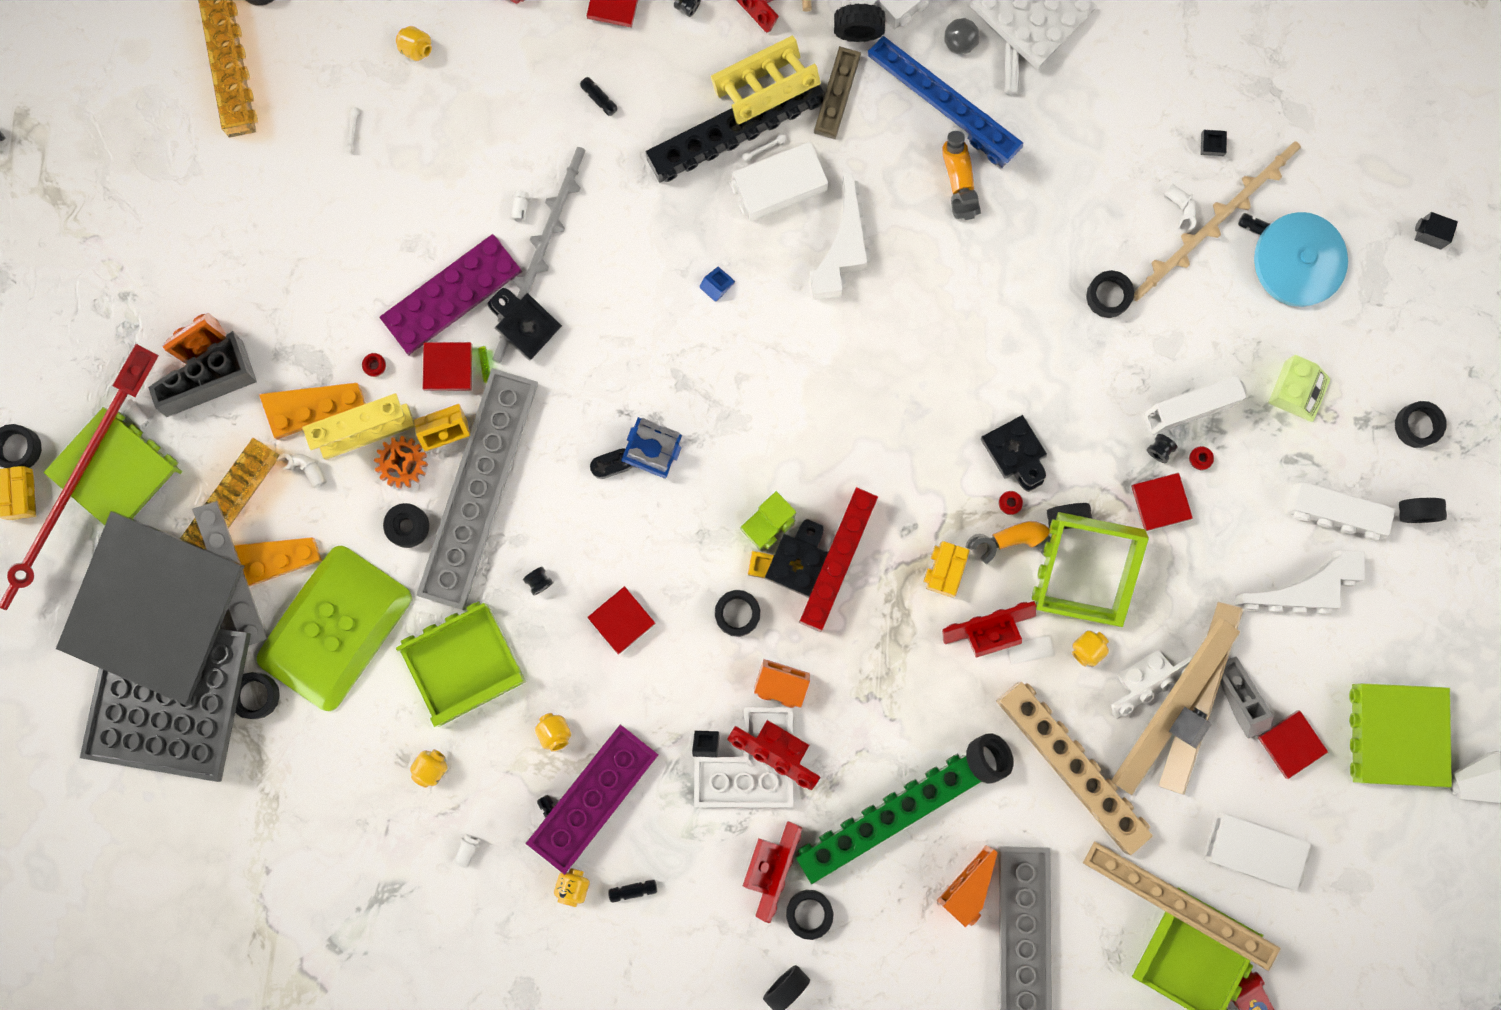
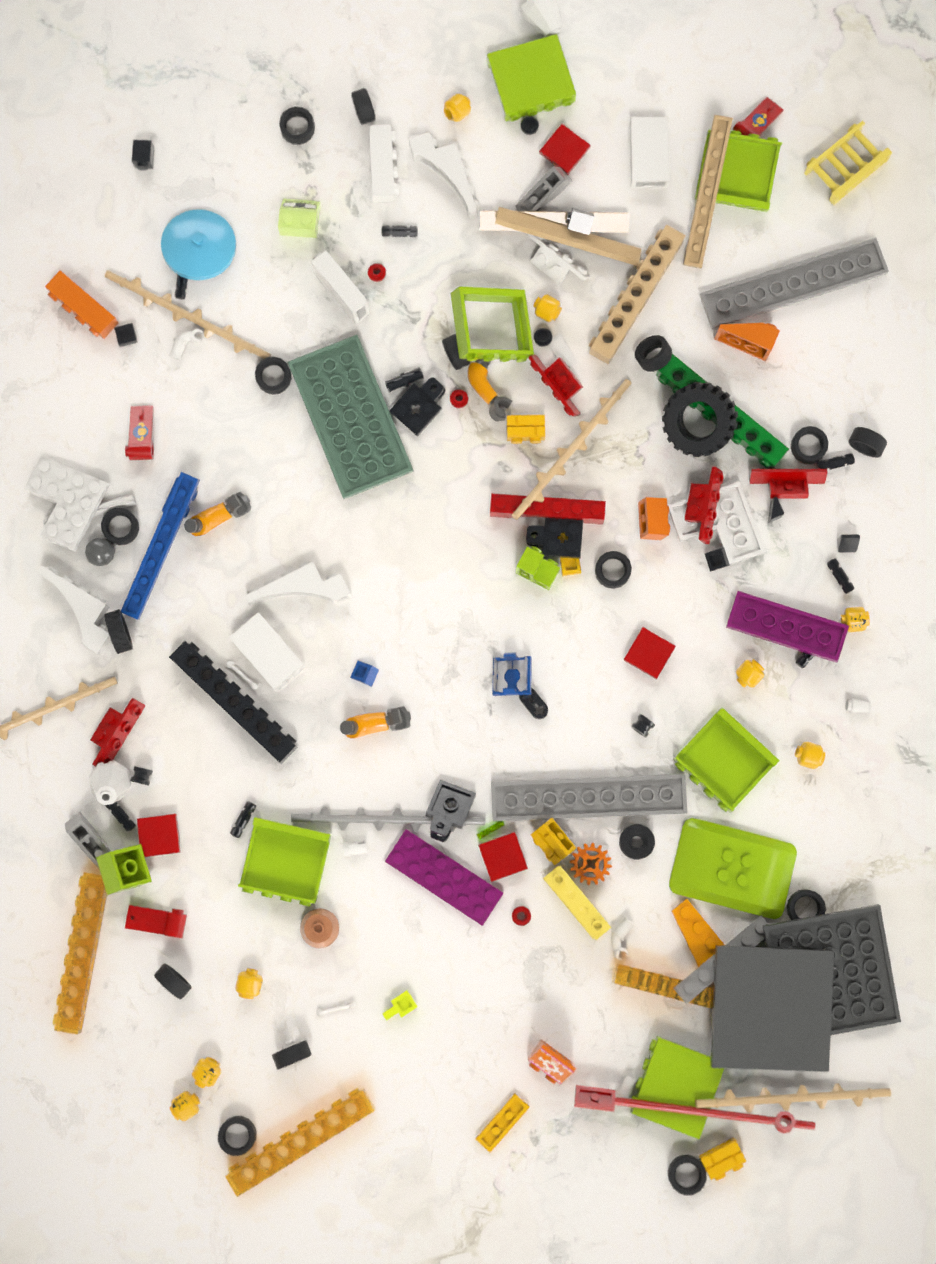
camera: 105 degrees left, 0 degrees up
dark grey wedge [148,331,257,417] -> none
light orange wing [259,383,366,439] -> none
light yellow fence [711,35,821,125] -> none
dark tan tile [814,46,861,140] -> none
red tile [1131,473,1193,531] -> none
black wheel [1146,434,1178,463] -> none
none -> orange brick [45,271,119,339]
none -> black tyre [101,508,139,545]
none -> door [125,405,154,460]
none -> lime panel [238,817,332,907]
none -> black tyre [272,1040,312,1069]
none -> sand green plate [288,335,414,500]
none -> nougat cone [300,909,339,948]
none -> piece [340,706,411,739]
none -> axle [381,225,418,237]
none -> neon yellow plate [382,990,418,1021]
none -> black pin [385,367,424,393]
none -> yellow head [444,93,471,122]
none -> yellow tile [475,1093,530,1153]
none -> tan plant [511,379,631,520]
none -> black plate [521,116,539,135]
none -> black plate [534,328,553,347]
none -> black tyre [662,382,738,457]
none -> tan plant [695,1083,891,1113]
none -> black slope [768,497,784,523]
none -> black axle [817,453,855,470]
none -> black slope [837,534,860,553]

